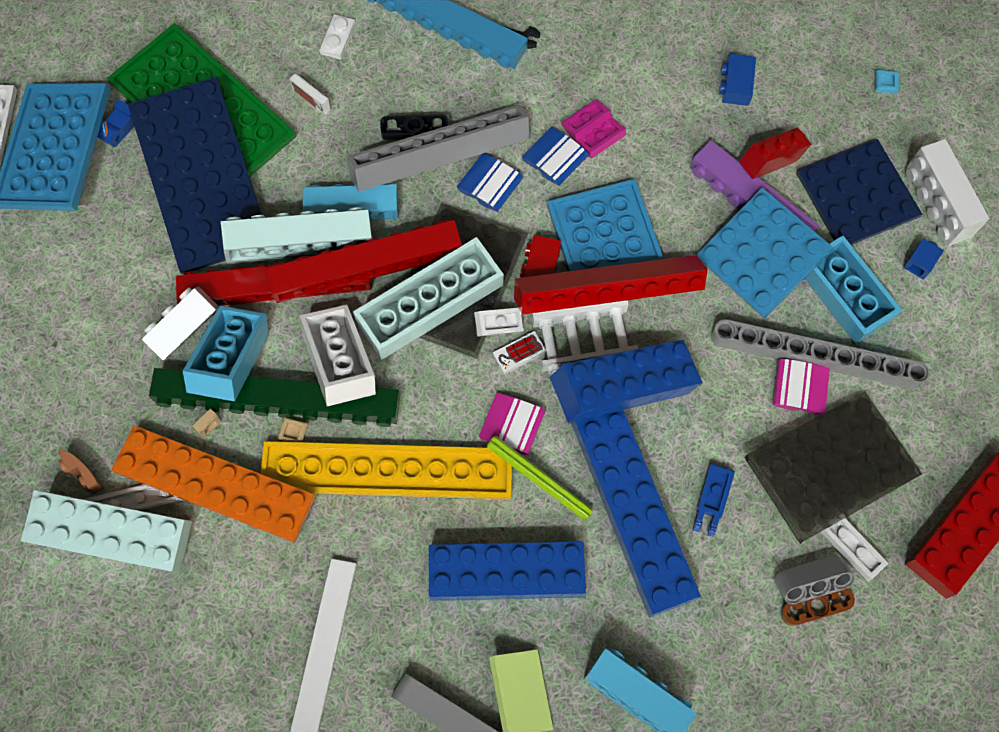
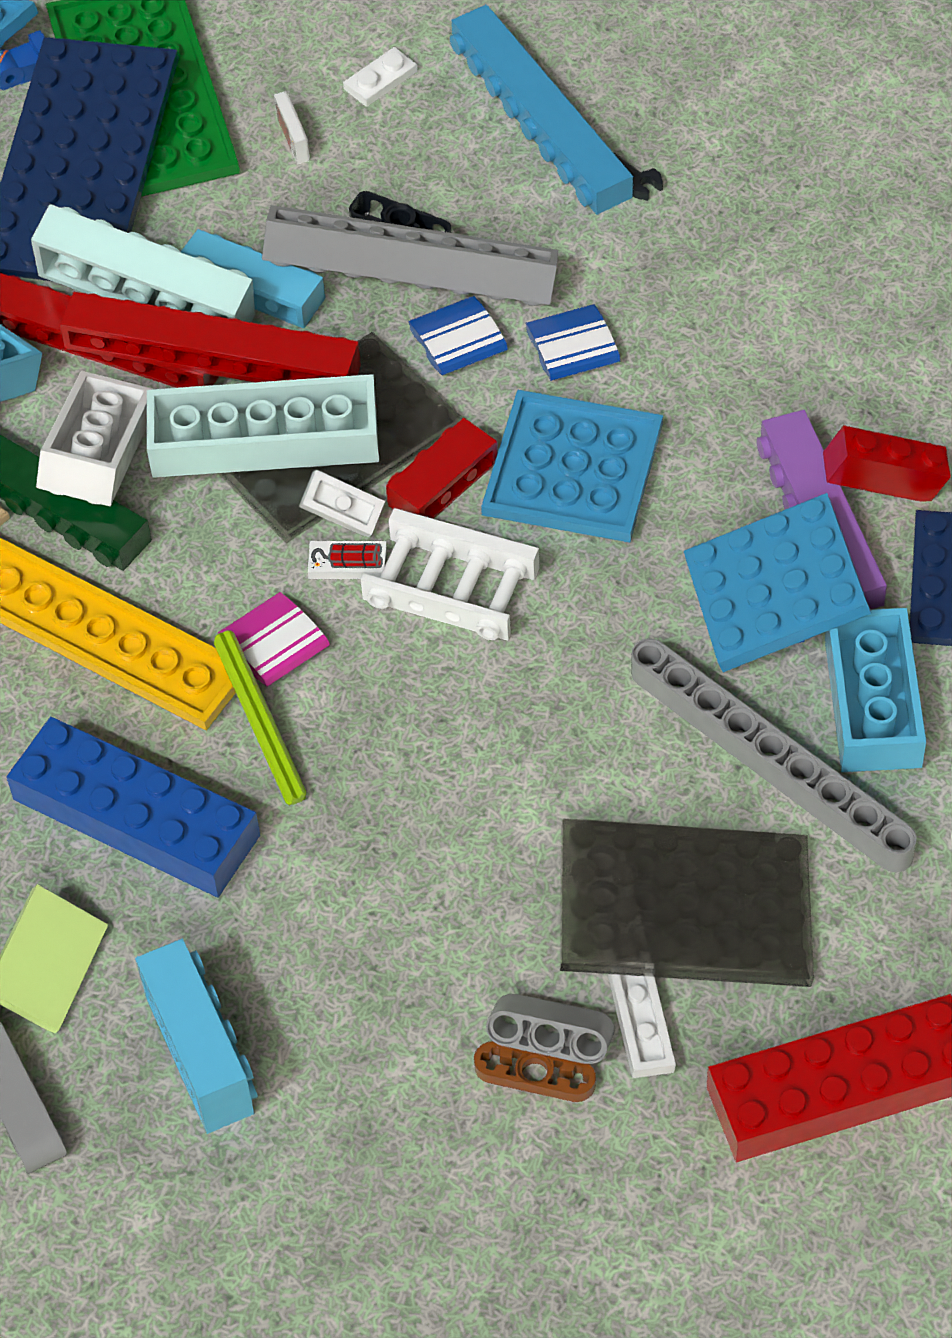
camera: 35 degrees right, 15 degrees down
red brick [514,255,708,315] -> none
blue brick [550,339,703,423] -> none
dark pink slope [561,99,626,159] -> none
blue brick [571,410,701,618] -> none
blue hinge [693,463,735,537] -> none
blue brick [719,53,756,106] -> none
dark pink slope [773,359,830,416] -> none

